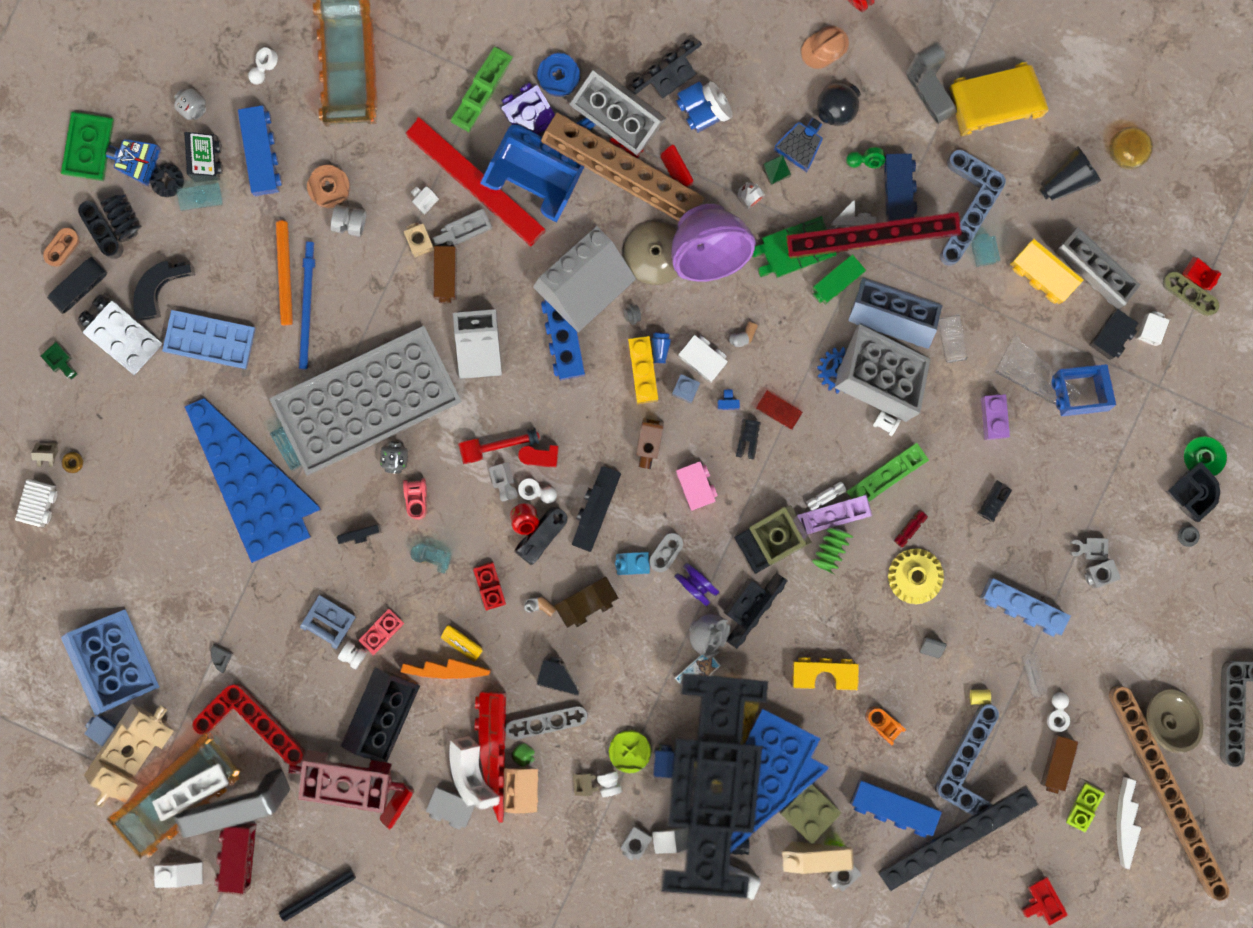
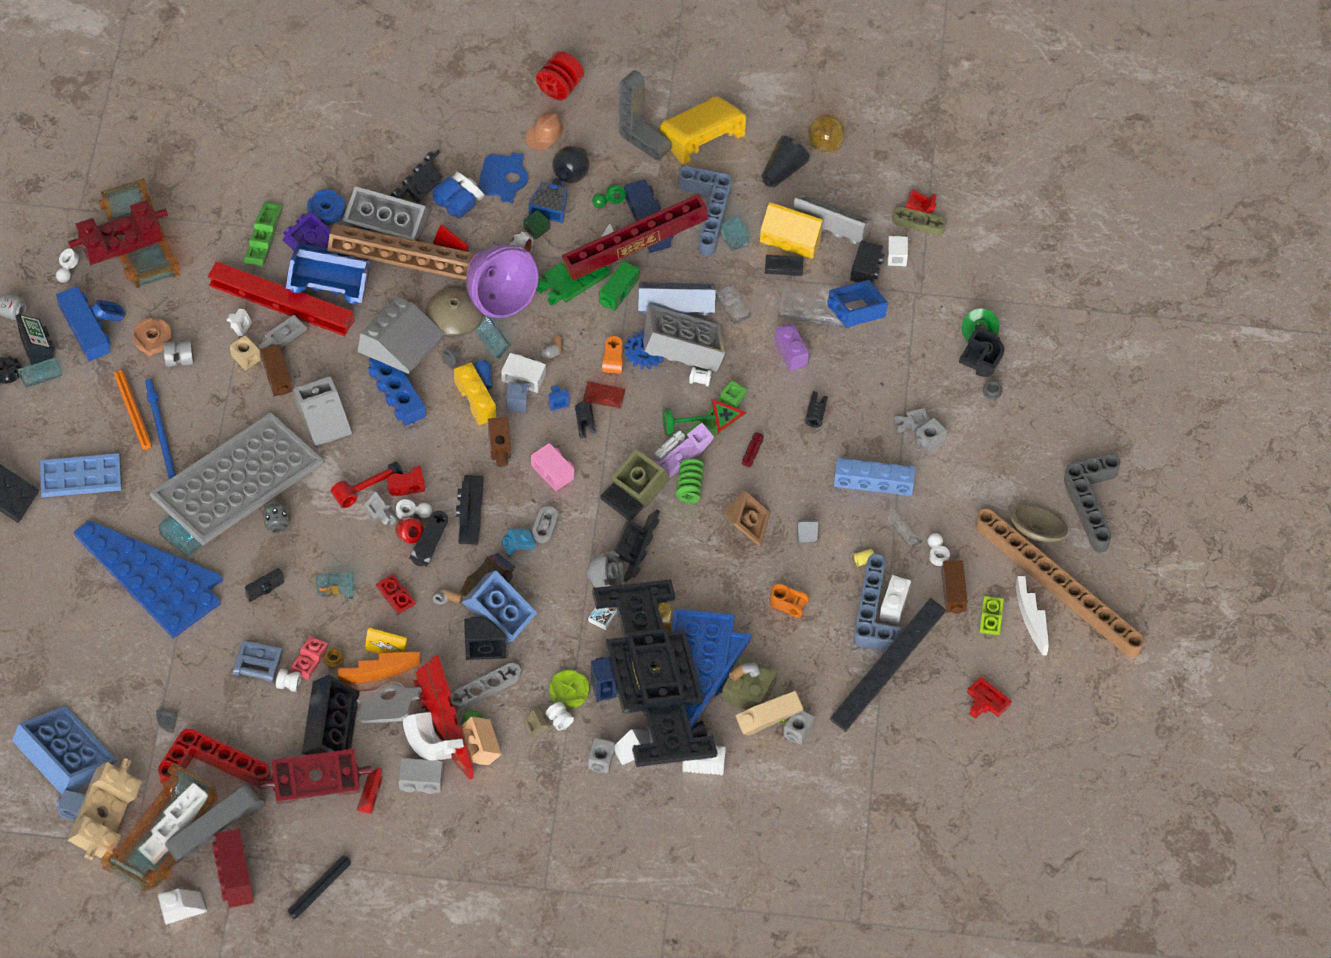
camera: 20 degrees left, 30 degrees down
black arch [133,261,195,322] -> none
coral piece [403,478,427,520] -> none
dark purple wheel [674,563,719,606] -> none
yellow arch [792,657,859,690] -> none
blue brick [850,779,942,838] -> none
light yellow gear [888,549,944,604] -> none
none -> dark red brick [68,200,168,265]
none -> blue plate [92,300,126,322]
none -> pearl gold plate [323,648,344,668]
none -> light grey piece [357,682,422,723]
none -> medium blue brick [462,570,537,643]
none -> clear light blue plate [475,318,511,359]
none -> blue piece [478,152,528,203]
none -> orange piece [602,336,623,374]
none -> green piece [662,398,747,436]
none -> medium nougat slope [724,491,770,546]
none -> arm [729,662,761,681]
none -> black plate [765,255,804,276]
none -> white brick [880,575,911,625]

